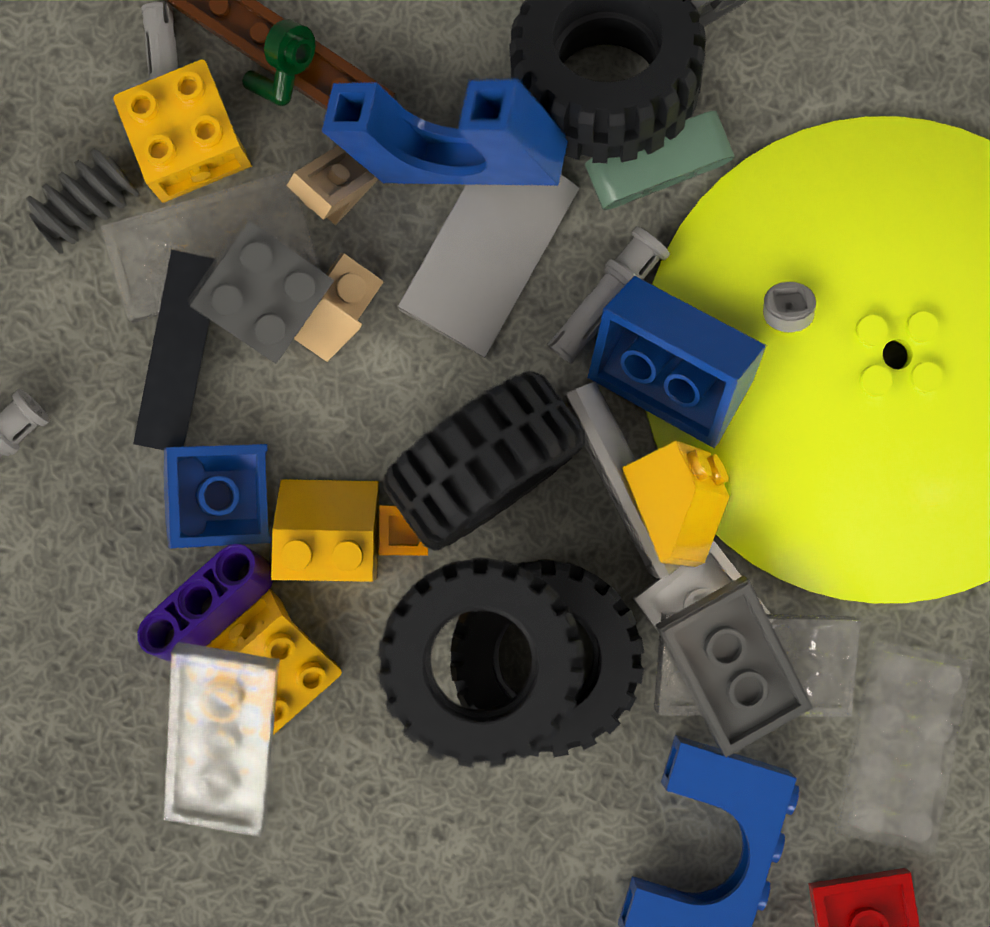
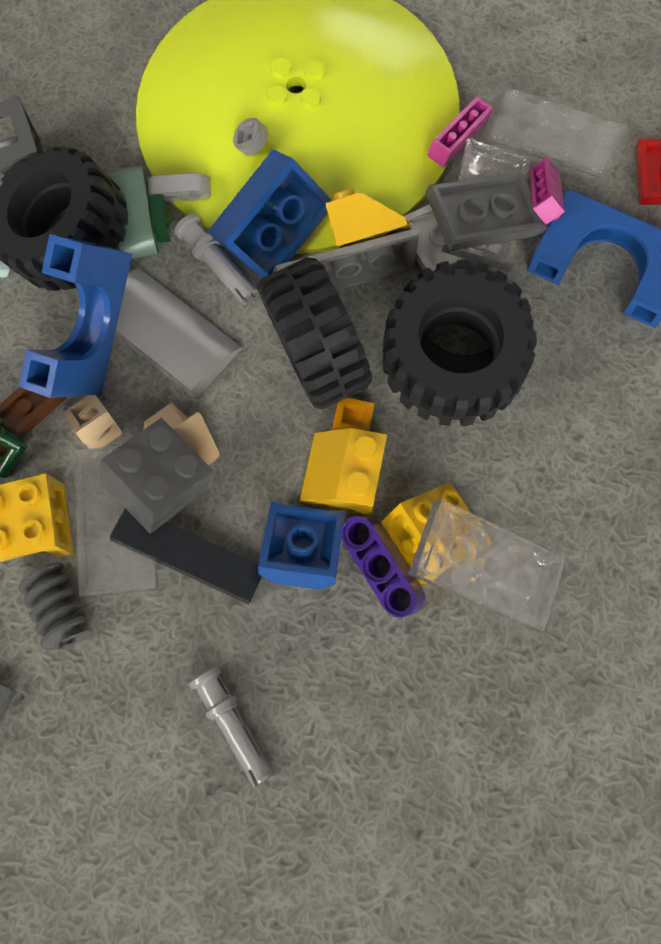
camera: 75 degrees left, 15 degrees down
none -> light grey beam [148,173,211,202]
none -> dark green tile [150,194,174,243]
none -> dark pink piece [427,96,493,168]
none -> dark pink piece [530,157,565,224]

